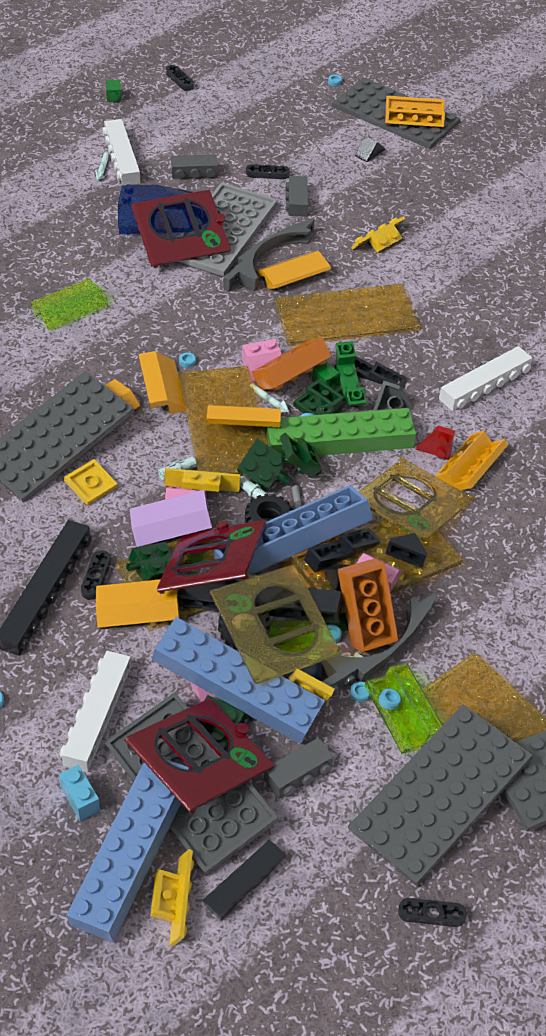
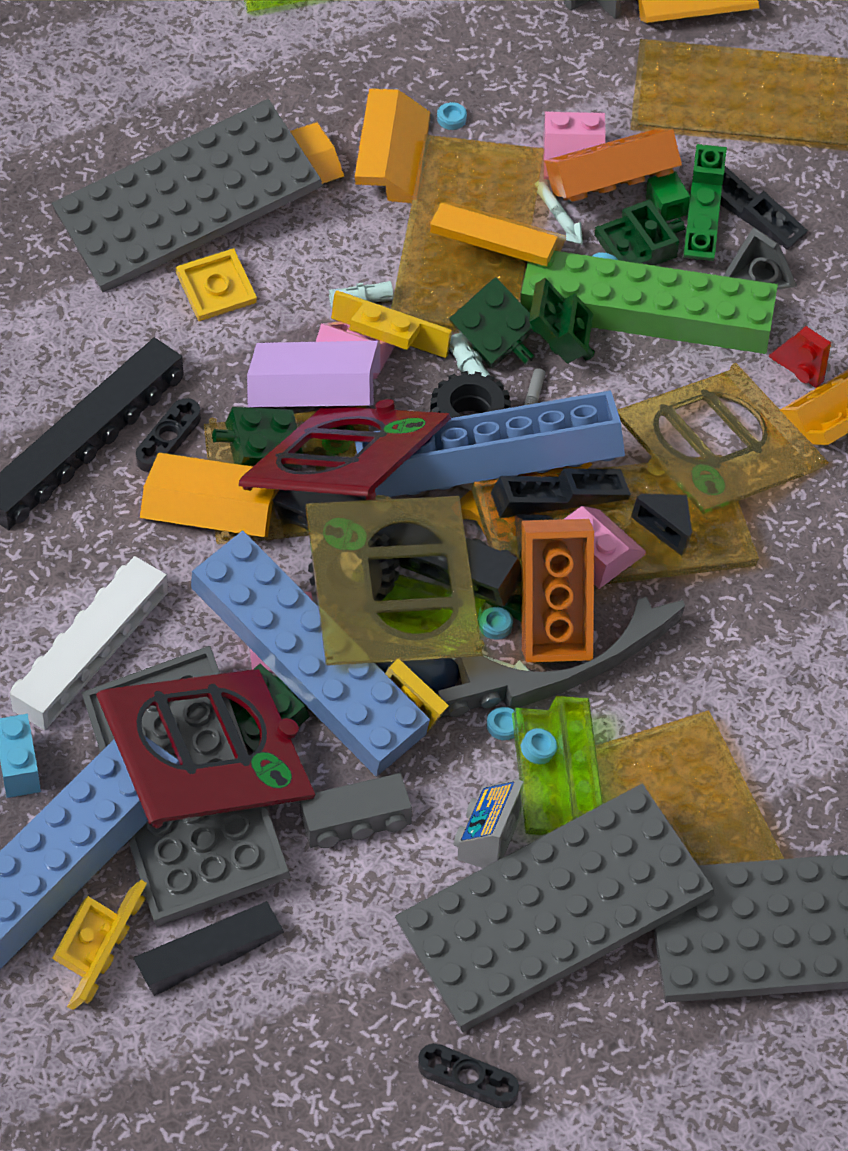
camera: 20 degrees right, 5 degrees up
none -> light grey slope [454,779,524,868]

